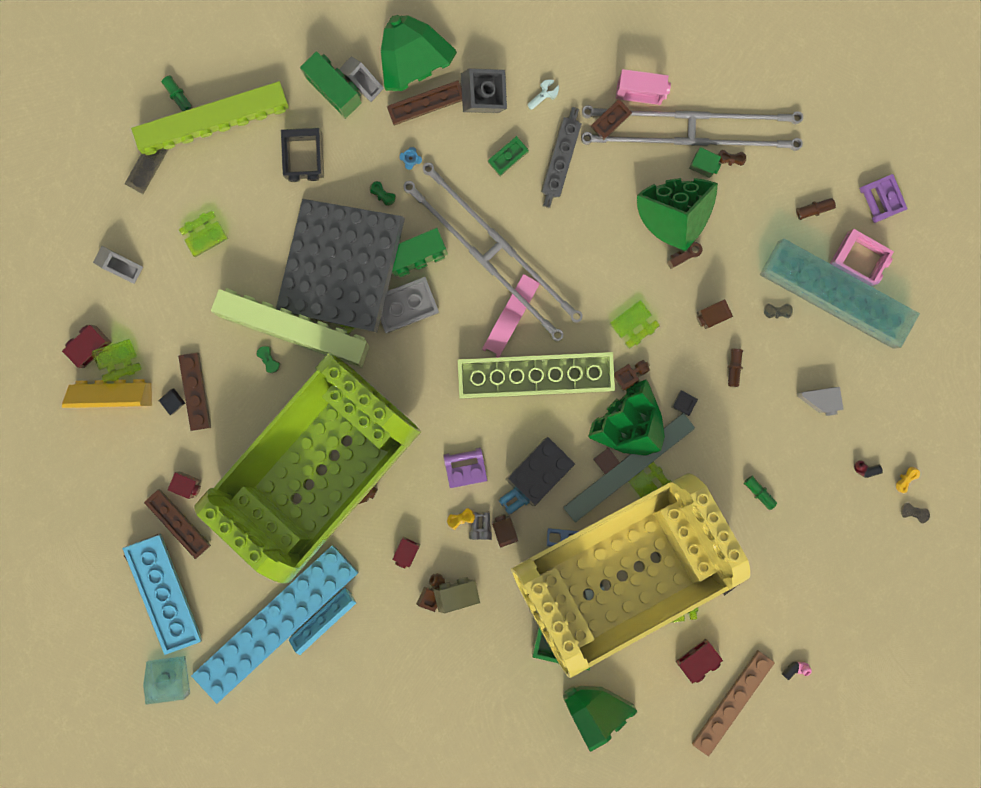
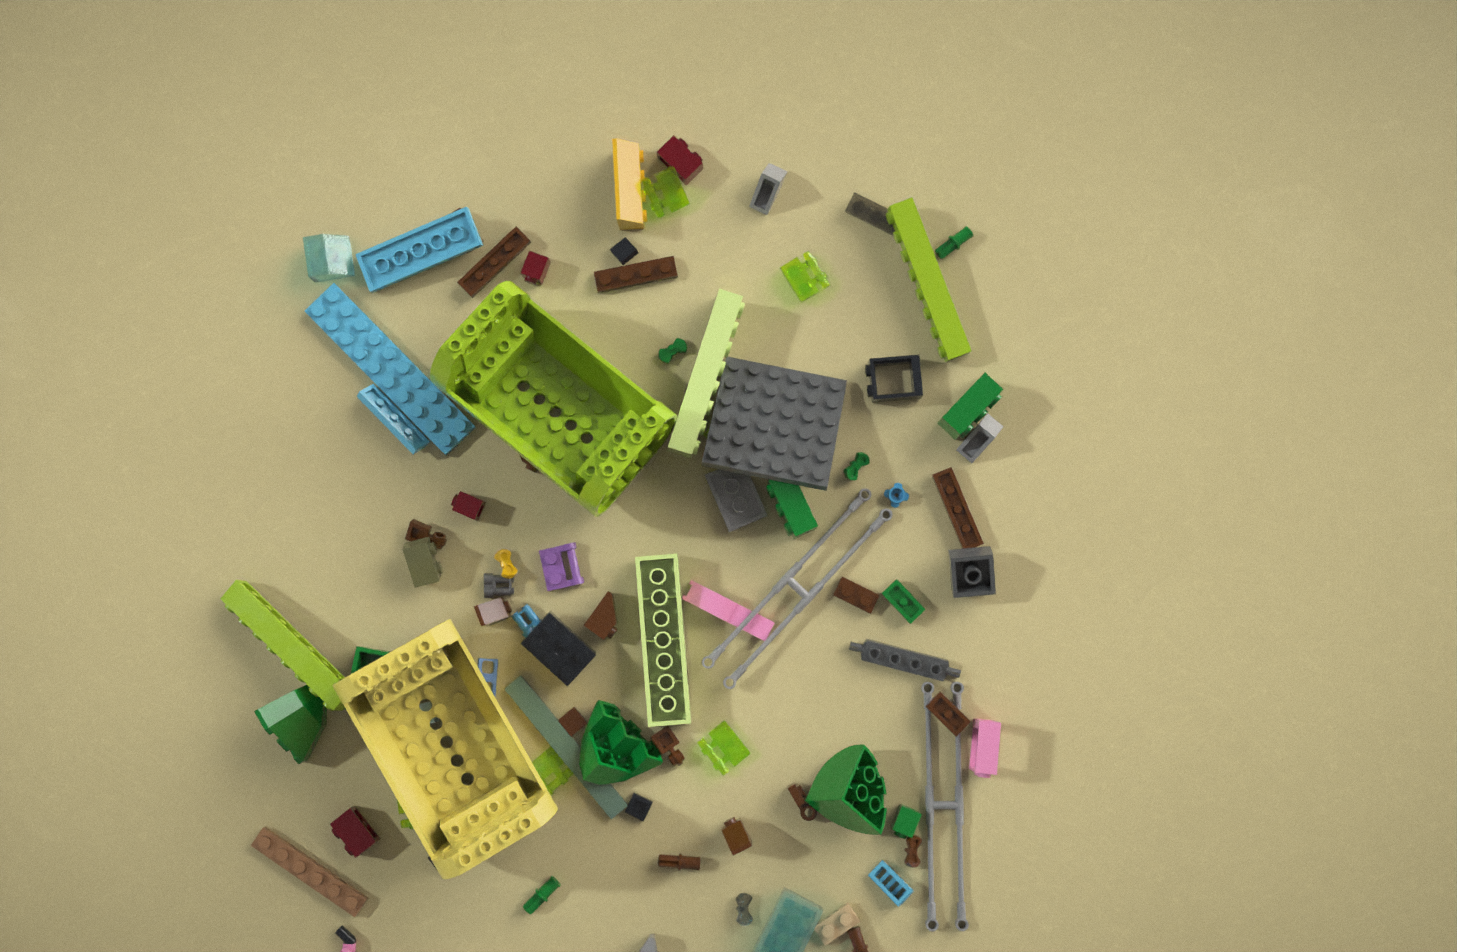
camera: 90 degrees right, 5 degrees down
green brick [381,15,457,91] -> none
light aqua bar [527,80,559,110] -> none
none -> lime brick [220,580,345,711]
none -> reddish brown slope [583,591,618,640]
none -> tan plate [813,902,860,946]
none -> reddish brown plate [833,577,880,614]
none -> medium azure slope [868,860,914,907]

